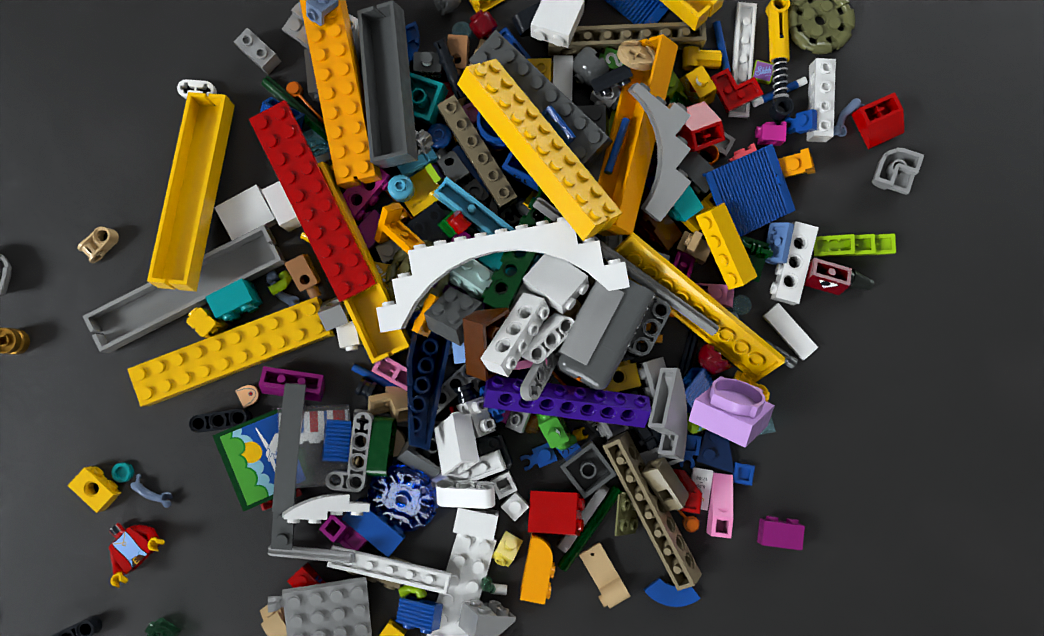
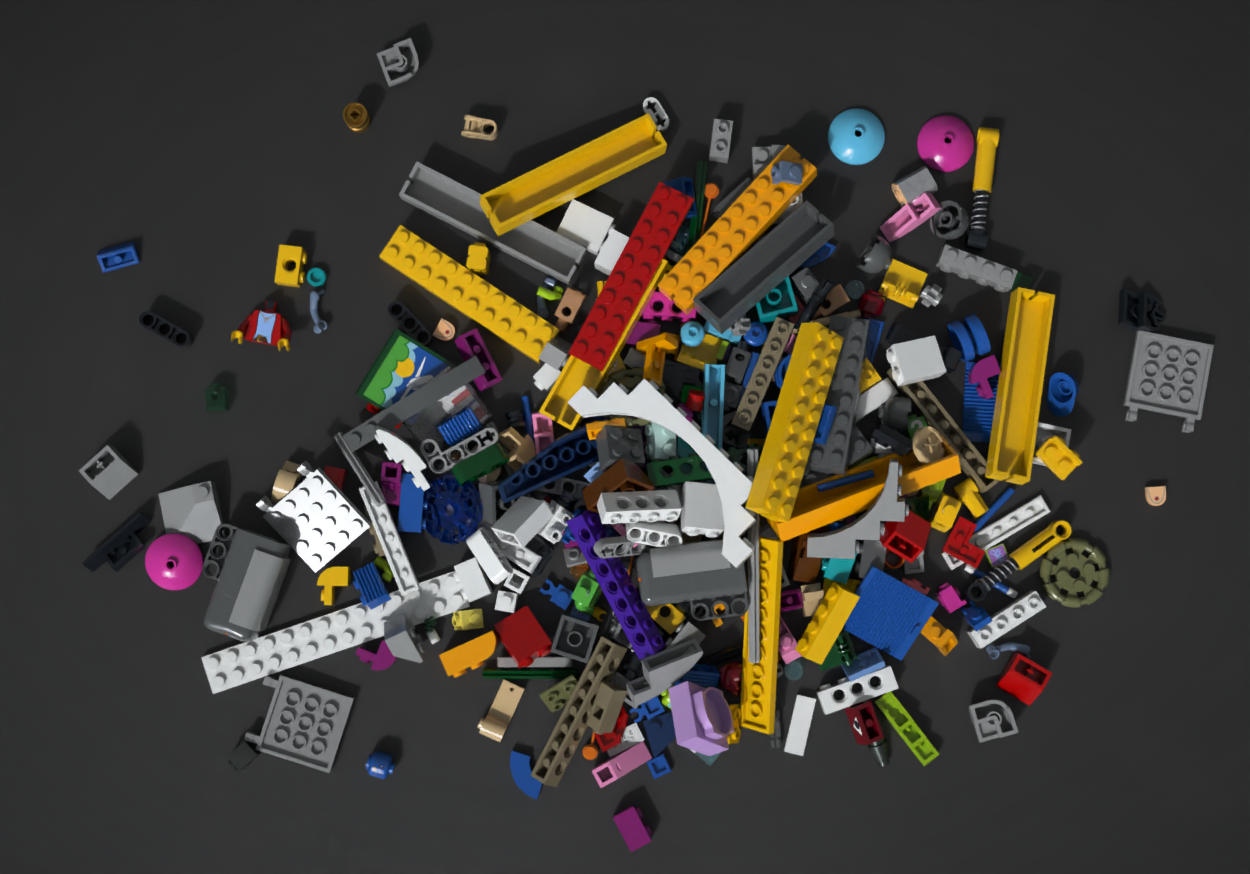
camera: 60 degrees right, 0 degrees up
teal brick [205,278,263,322] -> none

